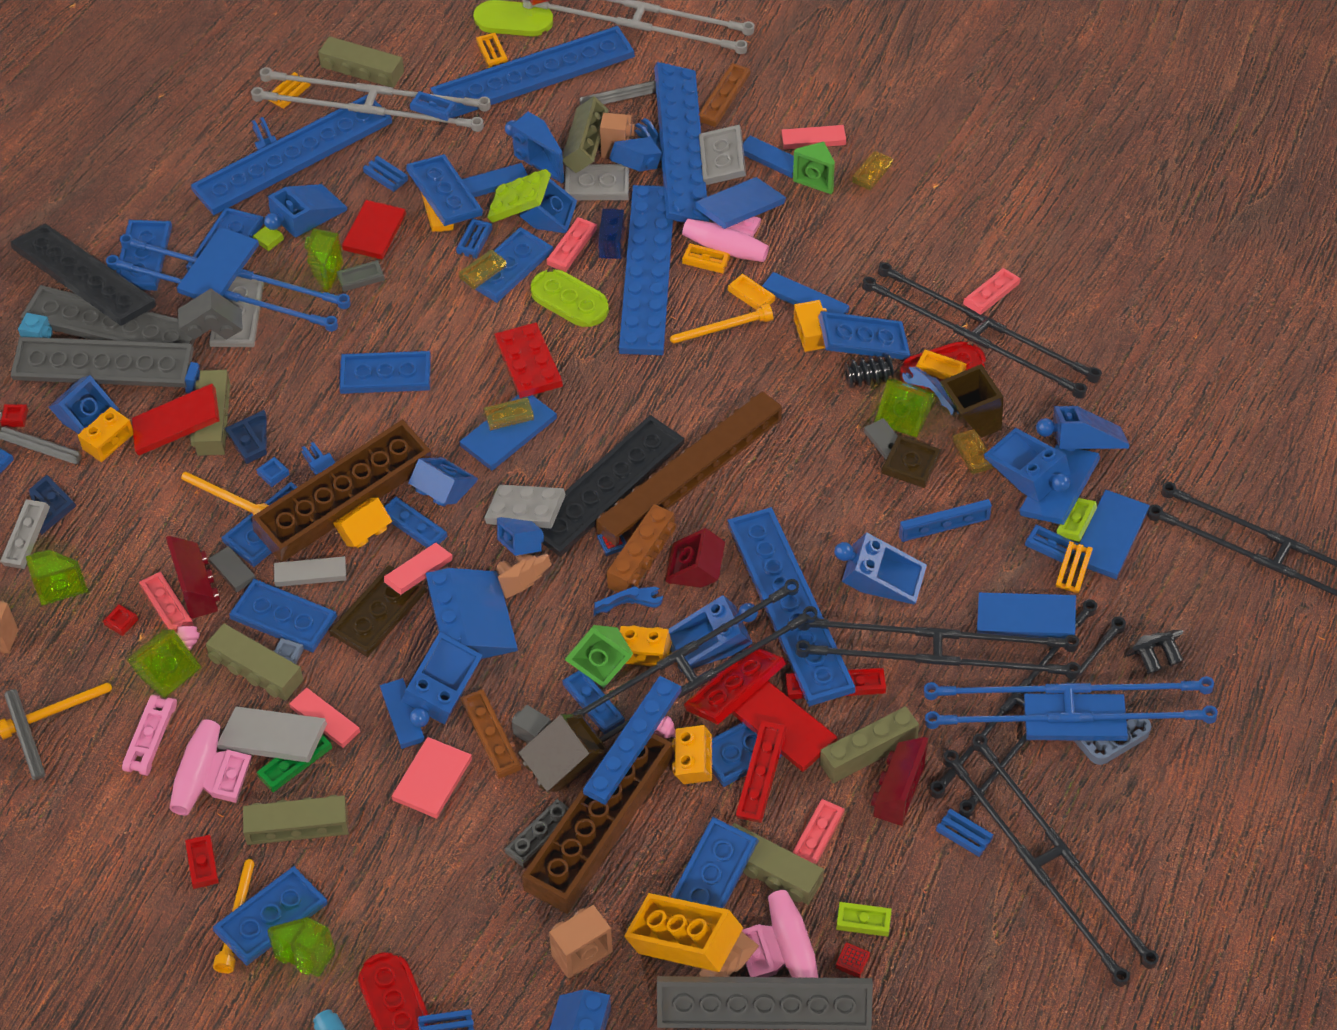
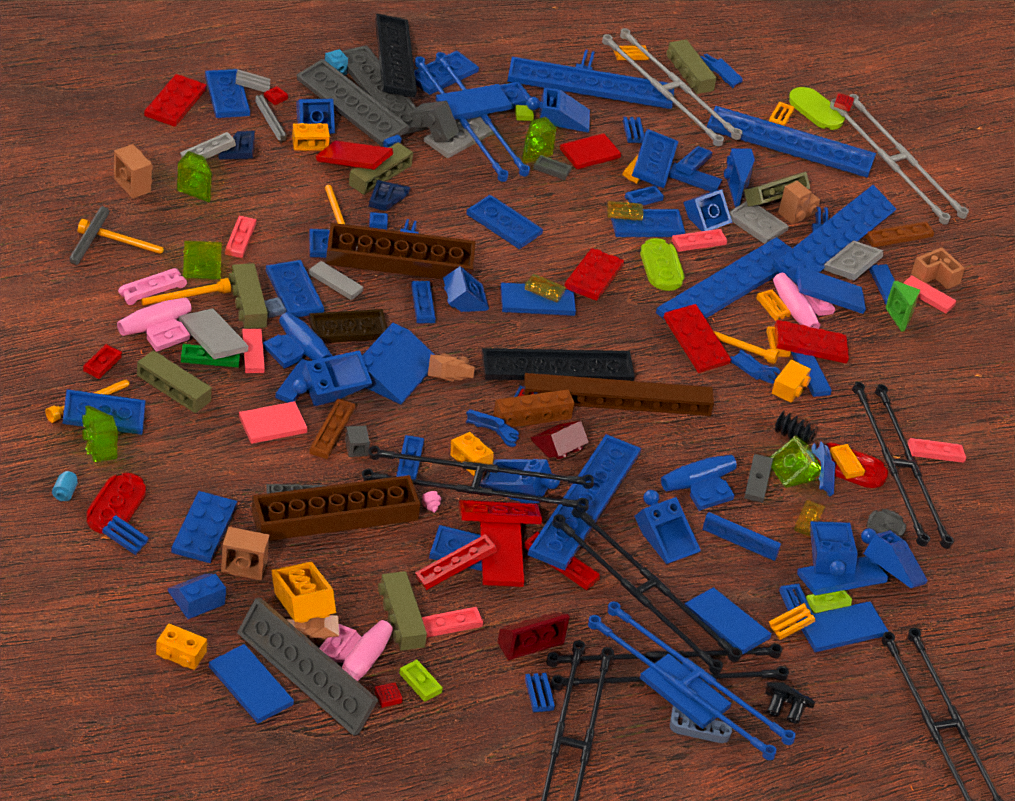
camera: 35 degrees right, 10 degrees down
red tile [103,604,139,636] -> none
dark red slope [166,536,220,619] -> none
bright pink plate [175,626,200,651] -> none
dark grey tile [209,546,256,593] -> none
light orange brick [333,498,392,548] -> none
coral tile [384,543,452,595] -> none
blue tile [410,91,457,121] -> none
light grey plate [484,485,566,528] -> none
lime plate [487,169,551,223] -> none
blue slope [497,517,544,556] -> none
slope [518,714,609,792] -> none
bright green slope [565,625,633,688] -> none
dark grey axle [579,80,656,105] -> none
blue plate [583,676,681,805] -> none
clear blue brick [598,208,625,259] -> none
blue slope [609,137,662,172] -> none
blue tile [670,817,759,909] -> none
light orange brick [672,725,712,784] -> none
blue tile [818,311,910,360] -> none
olive brick [820,706,919,784] -> none
clear yellow plate [852,151,893,190] -> none
dark brown tile [881,435,942,488] -> none
dark brown slope [940,364,1004,438] -> none
none -> light orange piece [141,278,231,306]
none -> blue plate [171,491,237,564]
none -> blue plate [263,312,332,369]
none -> blue plate [661,455,737,511]
none -> red plate [663,304,731,373]
none -> blue tile [675,146,713,175]
none -> blue arm [700,54,743,89]
none -> blue arm [730,349,781,384]
none -> red plate [775,320,849,364]
none -> dark grey tile [866,509,906,538]
none -> nougat brick [911,248,965,289]

